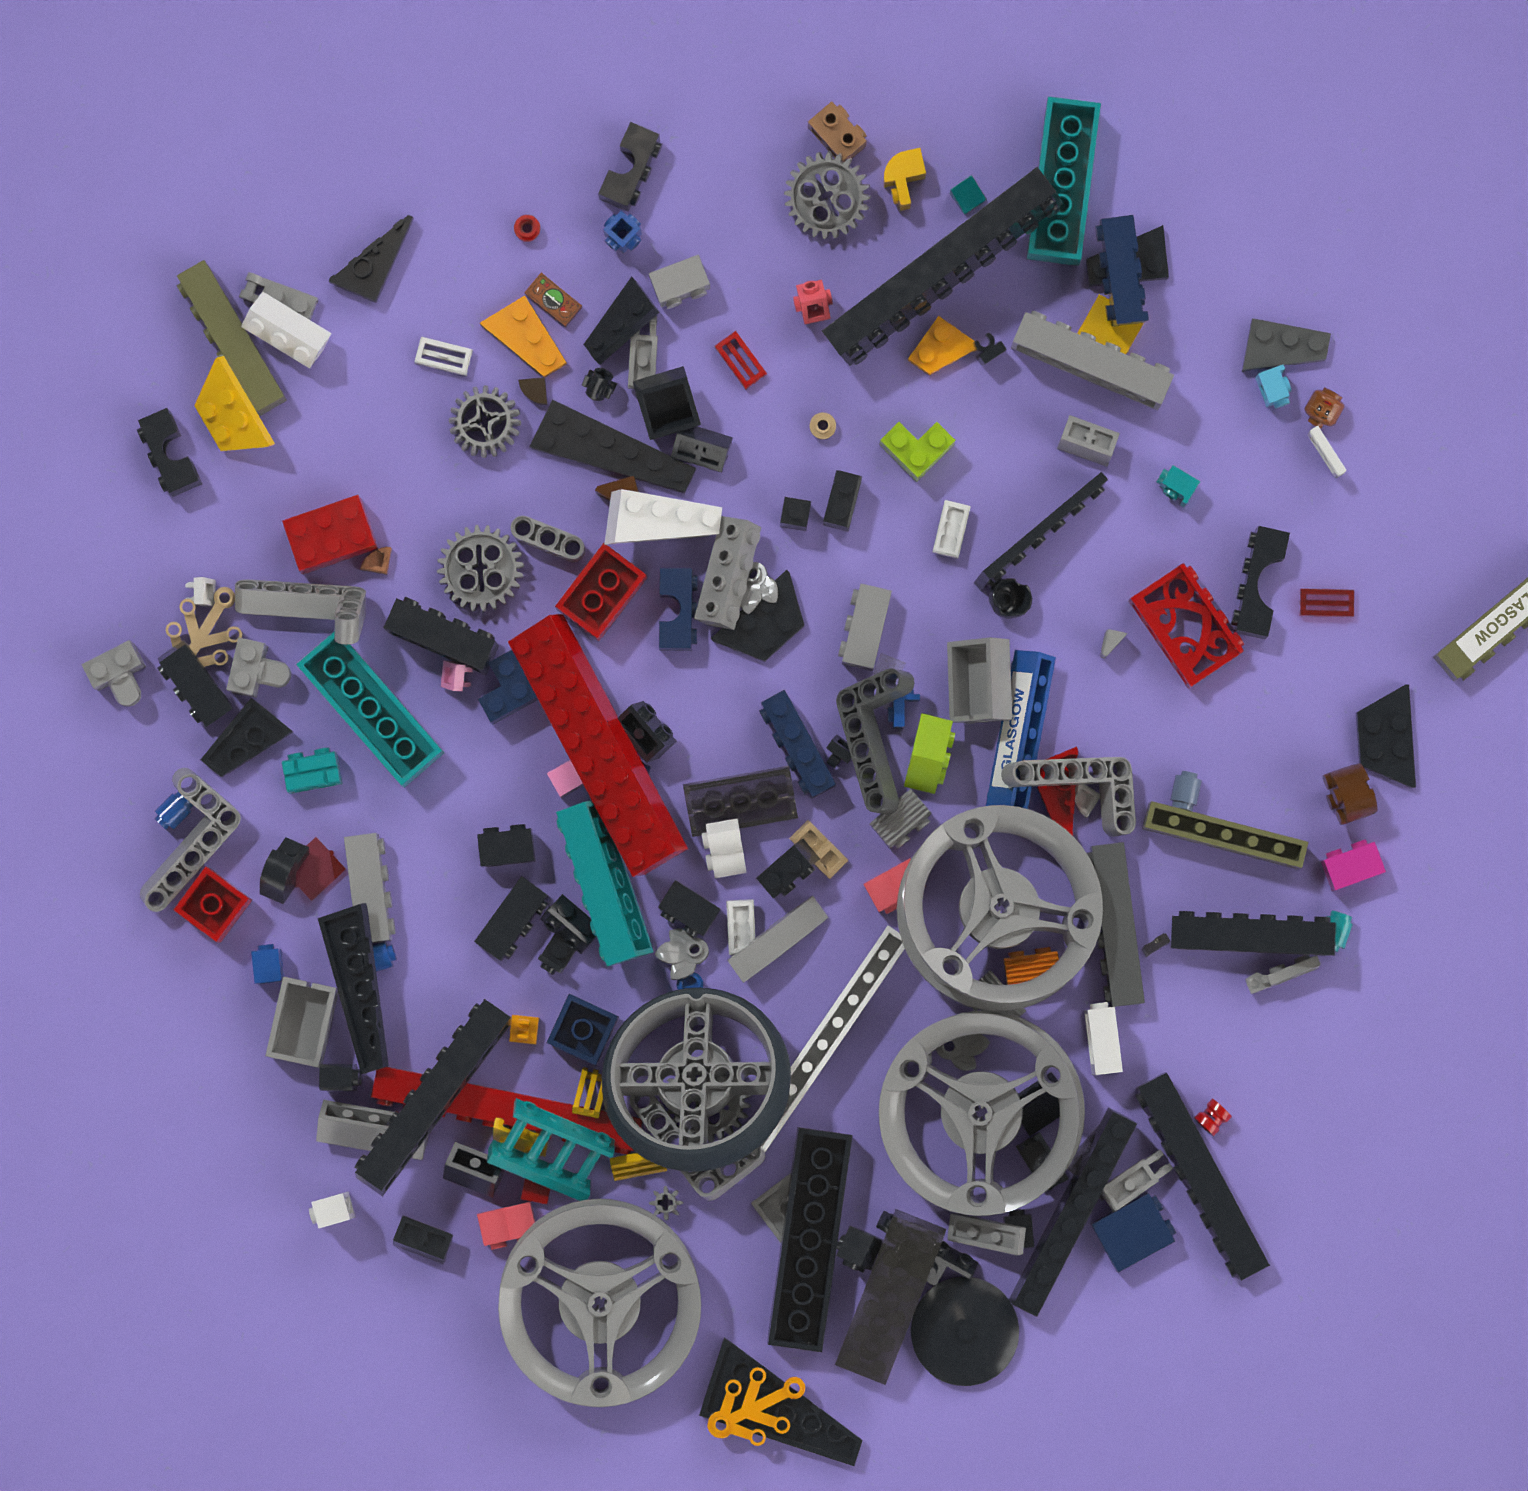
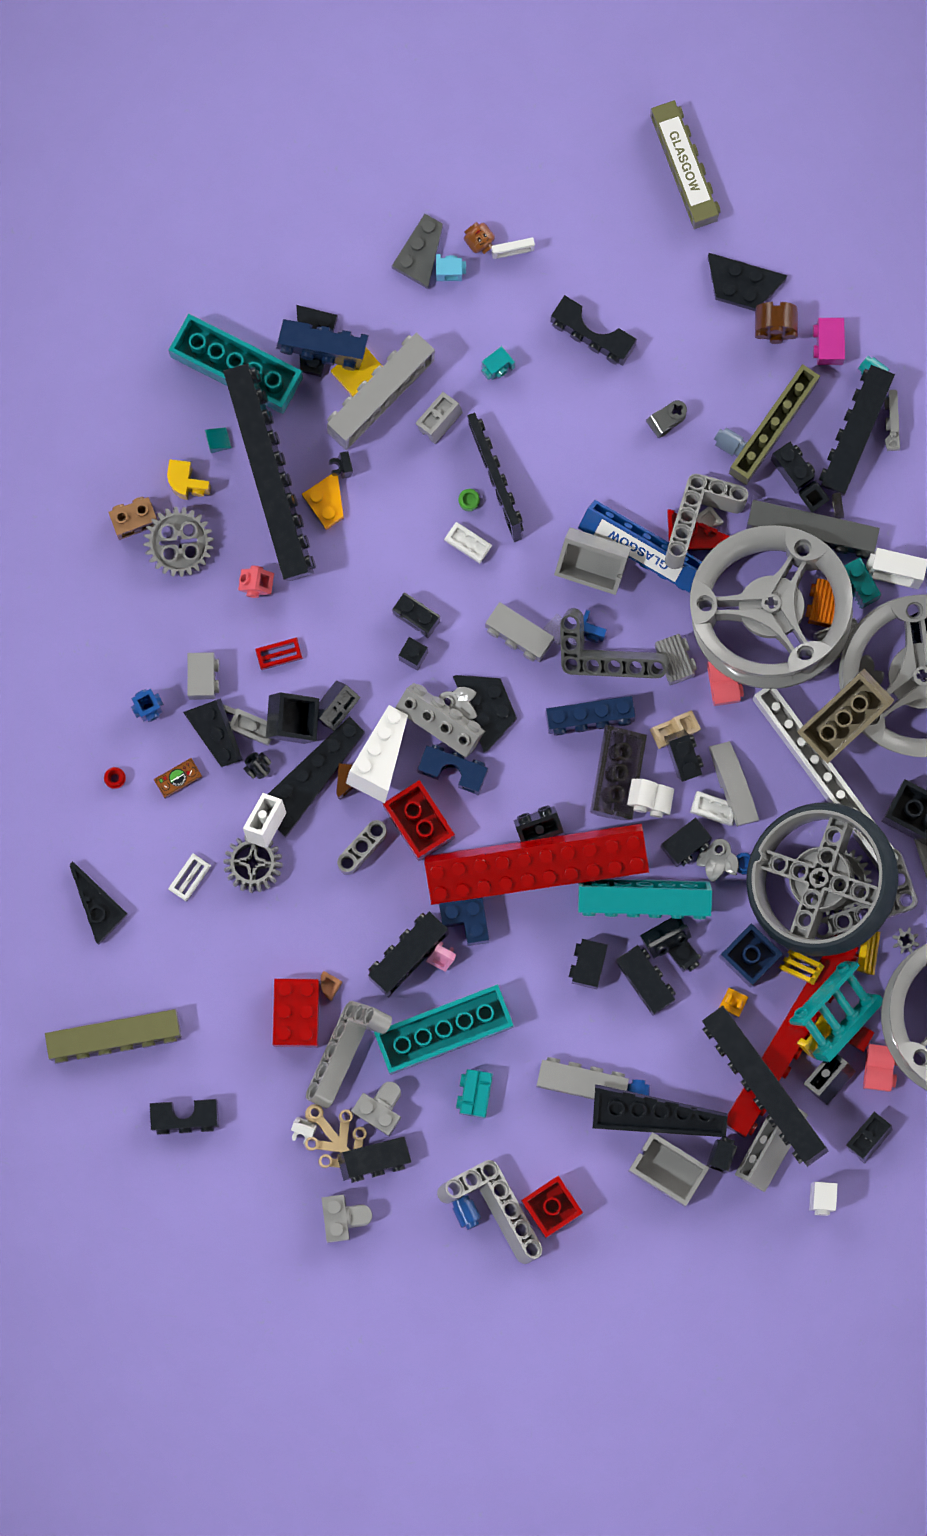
camera: 70 degrees left, 5 degrees down
yellow wing [194,356,275,451] -> none
black wing [200,698,293,777] -> none
light grey plate [239,272,318,320] -> none
white brick [241,292,332,368] -> none
blue brick [251,944,284,984] -> none
black brick [260,837,309,904] -> none
clear red piece [296,837,346,901] -> none
light grey gear [437,525,524,612] -> none
light orange wing [480,295,567,377] -> none
dark brown tile [518,377,548,405] -> none
bright pink panel [547,760,584,798] -> none
black arch [598,122,663,211] -> none
tan plate [810,412,836,439] -> none
black tile [826,735,852,769] -> none
lime brick [879,422,956,482] -> none
lime brick [904,713,955,794] -> none
black hair [989,578,1033,619] -> none
light grey slope [1100,629,1127,659] -> none
red fence [1128,563,1244,689] -> none
clear red tile [1299,589,1354,617] -> none
none -> white brick [243,793,286,848]
none -> bright green tile [458,489,480,511]
none -> dark grey piece [646,400,687,438]
none -> black brick [771,442,815,494]
none -> dark tan brick [797,669,895,764]
none -> black brick [798,480,829,512]
none -> teal brick [844,558,882,609]

